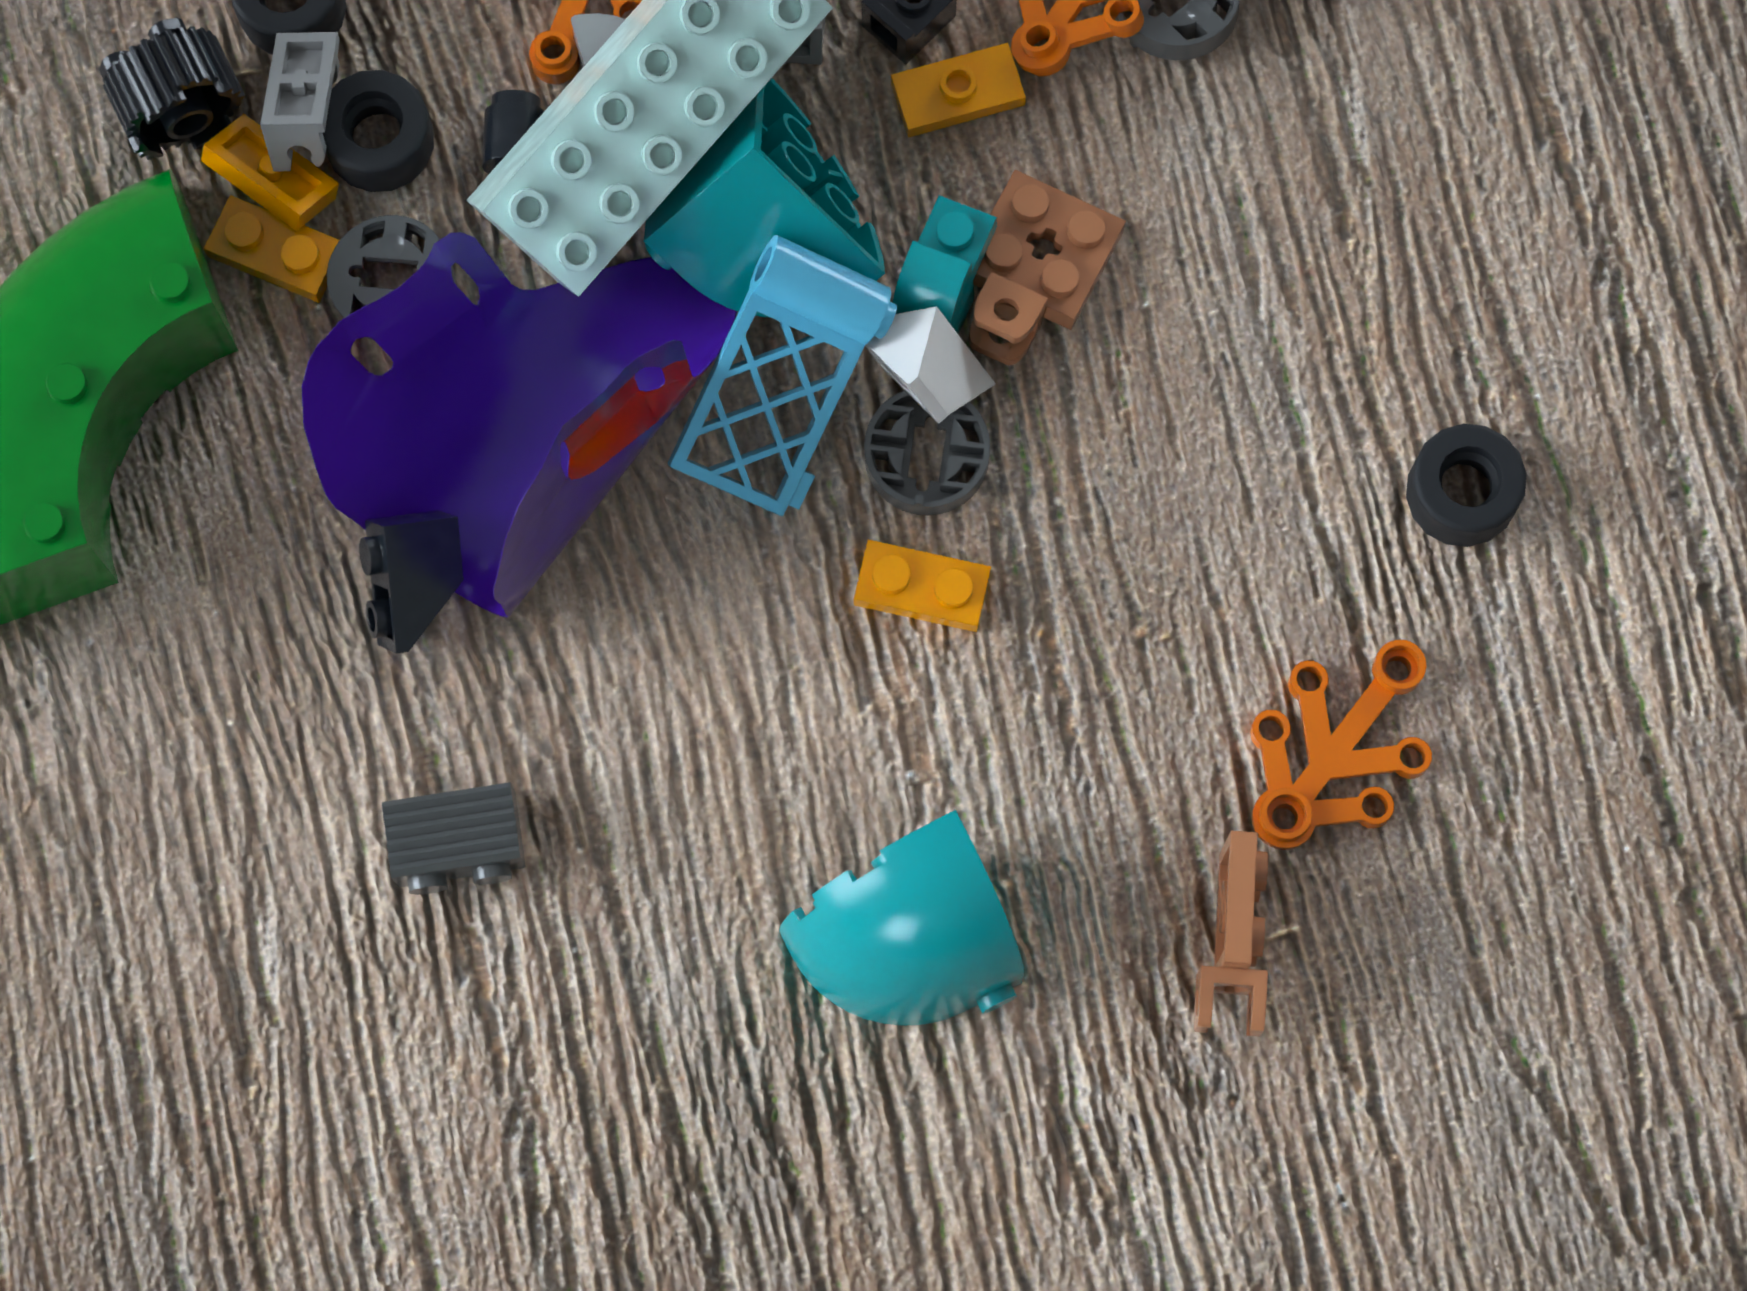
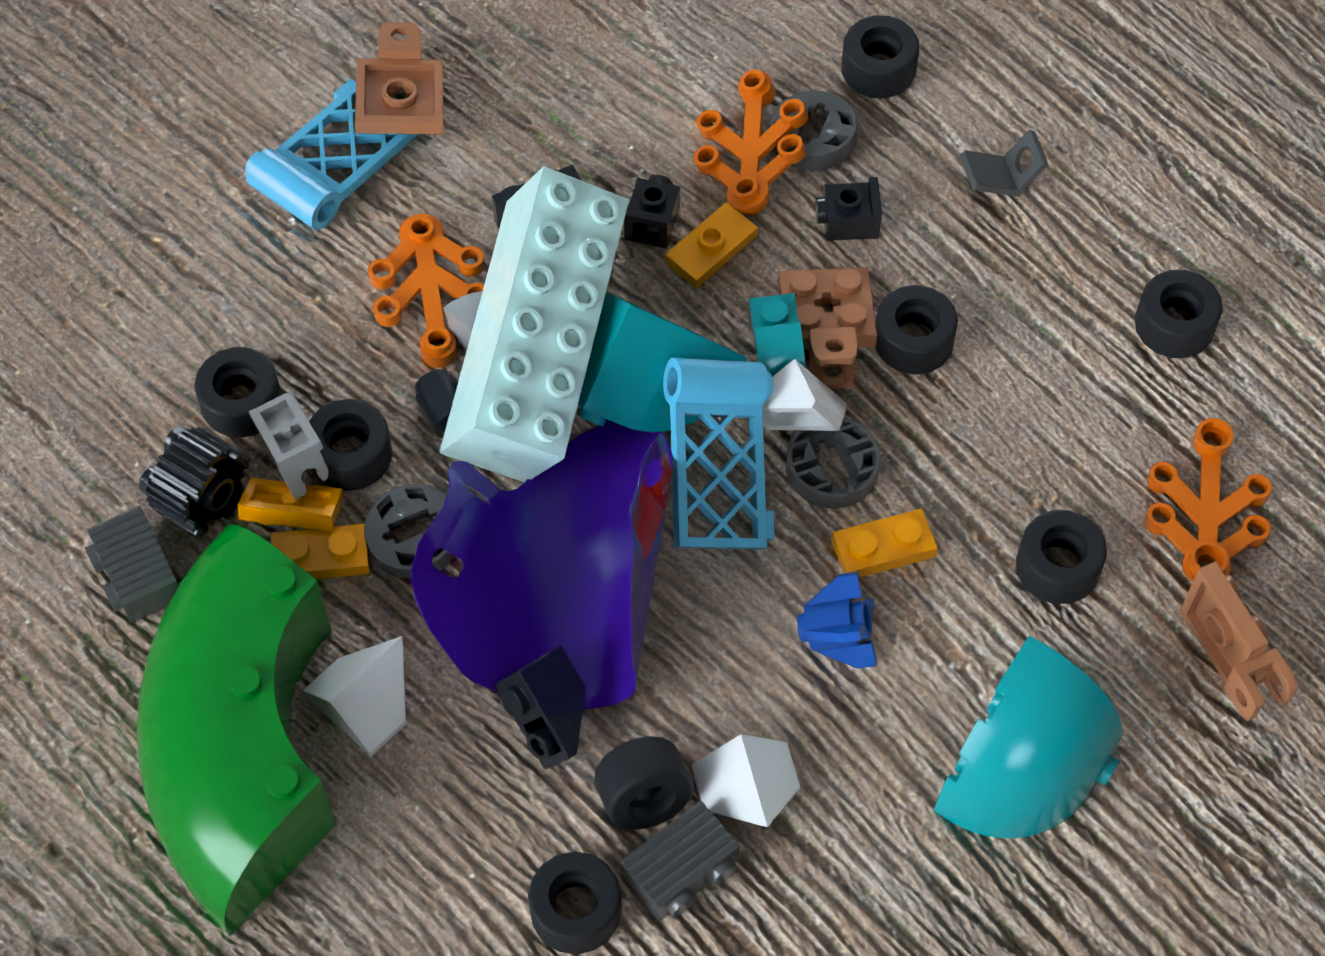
camera: 30 degrees left, 15 degrees down
none -> dark grey brick [85,506,179,622]
none -> white slope [303,636,407,757]
none -> black tyre [528,851,622,955]
none -> black tyre [594,736,693,830]
none -> white slope [691,734,800,827]
none -> blue brick [797,571,878,669]
none -> black brick [815,177,882,241]
none -> black tyre [875,285,958,375]
none -> dark grey bracket [960,130,1048,197]
none -> black tyre [1016,510,1107,604]

